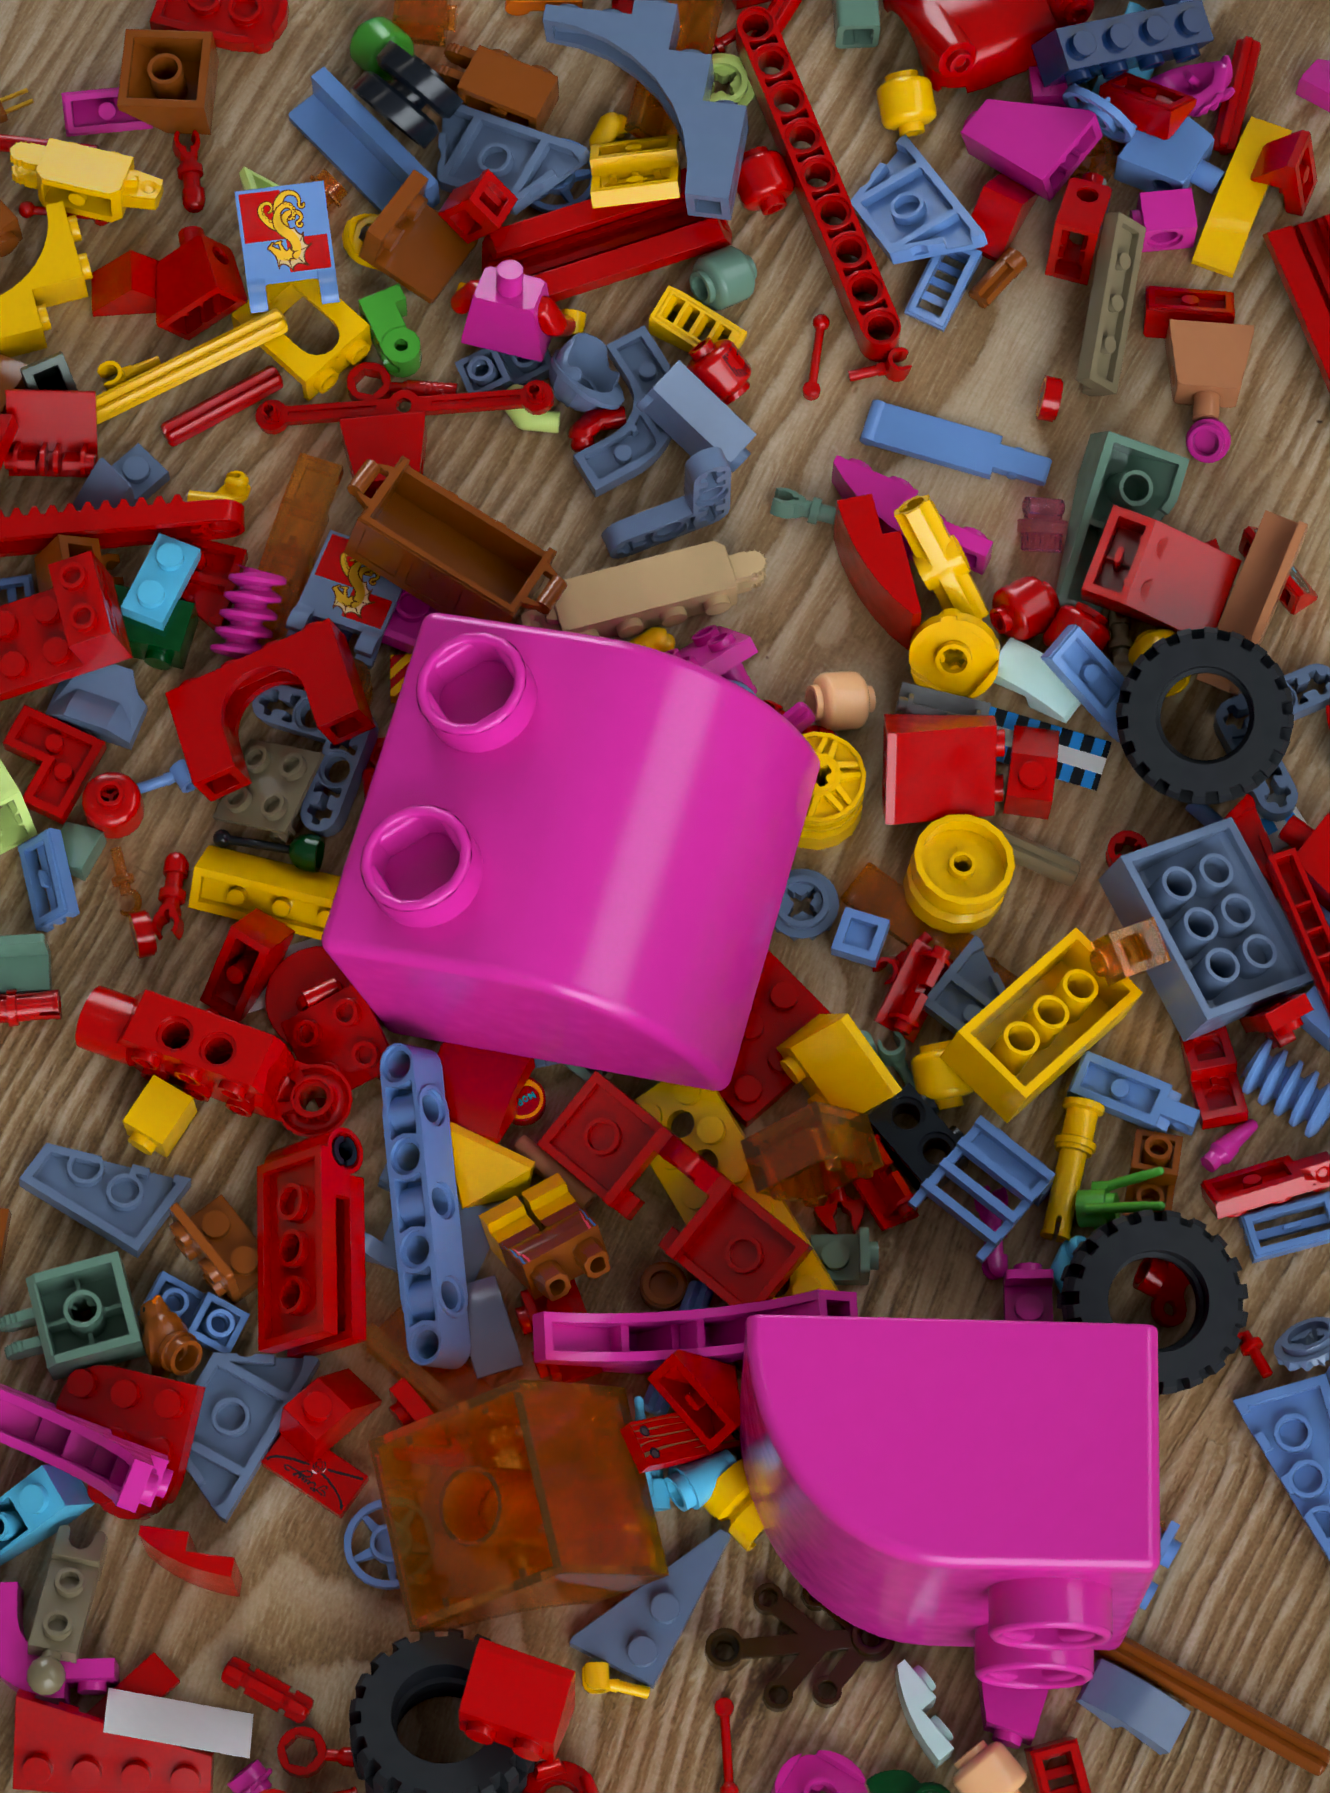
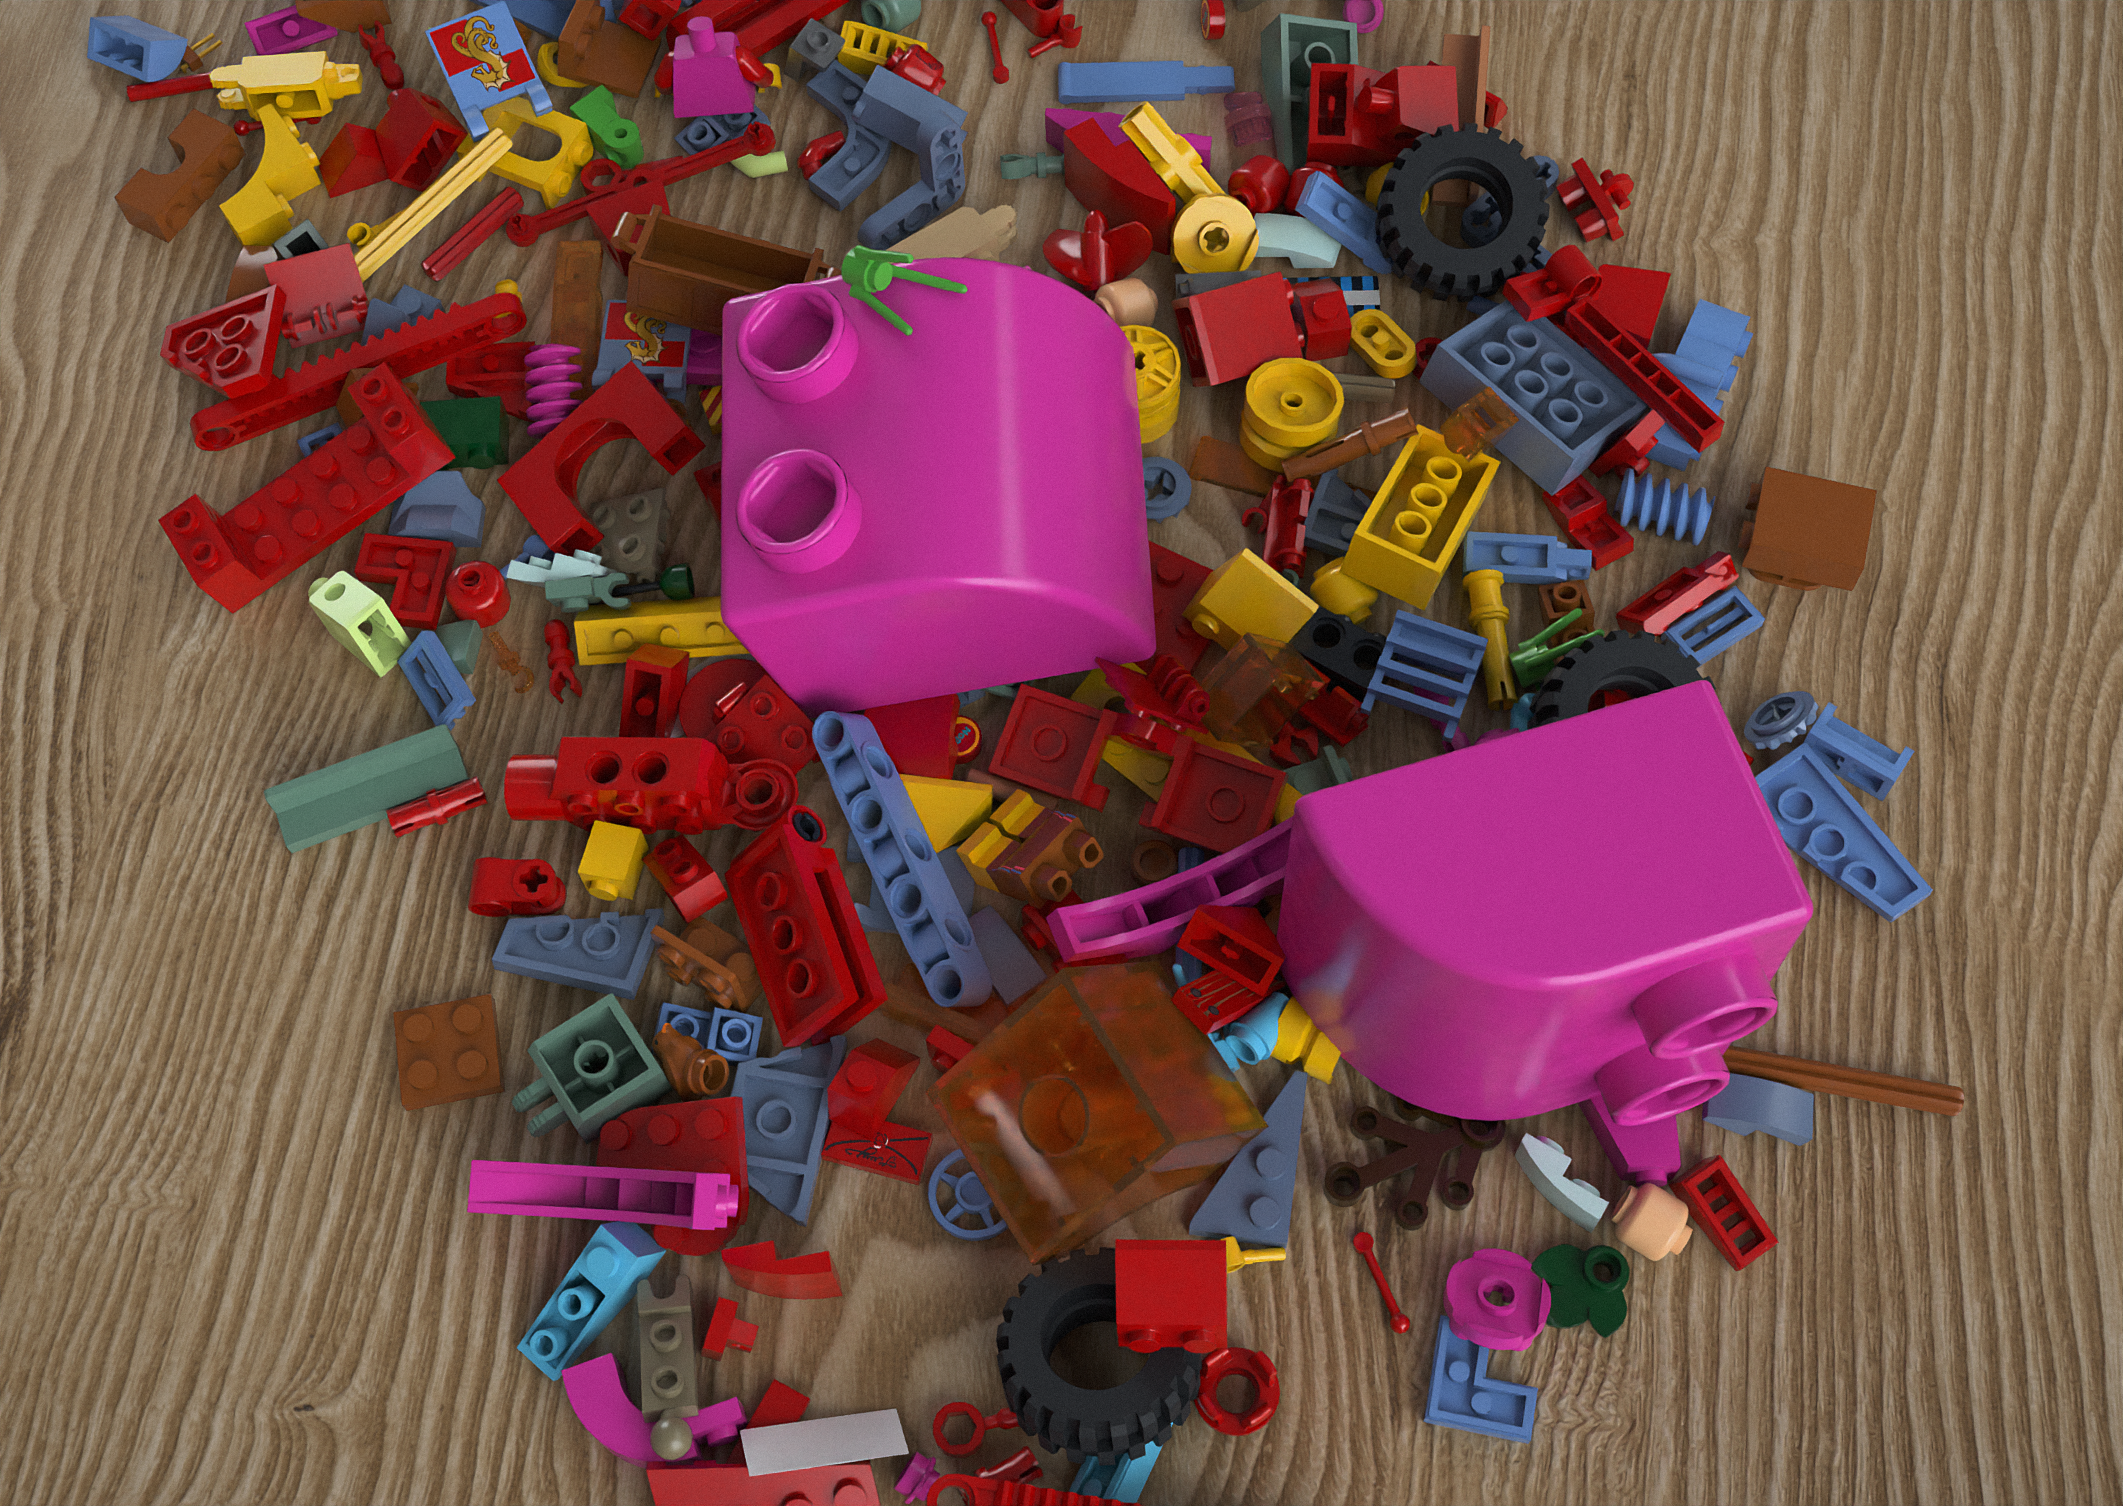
camera: 15 degrees left, 5 degrees down
medium azure plate [121,533,201,631] -> none
red tile [129,910,157,959] -> none
red axle [221,1656,314,1724] -> none
sand blue beam [252,685,379,837] -> none
sand blue piece [549,333,625,412] -> none
medium blue tile [831,907,890,968] -> none
dark pink piece [1201,1119,1258,1172] -> none
none -> red piece [468,857,567,917]
none -> light aqua slope [506,549,616,588]
none -> sand green plate [545,572,631,613]
none -> red plate [642,834,729,924]
none -> red tile [701,1297,759,1362]
none -> flat silver bracket [784,18,845,82]
none -> bright green plant [841,245,968,336]
none -> red piece [1042,209,1153,296]
none -> red hinge [1094,653,1210,735]
none -> dark orange pin [1280,407,1419,486]
none -> yellow plate [1350,309,1417,379]
none -> red torso [1358,65,1459,149]
none -> red plate [1502,245,1604,322]

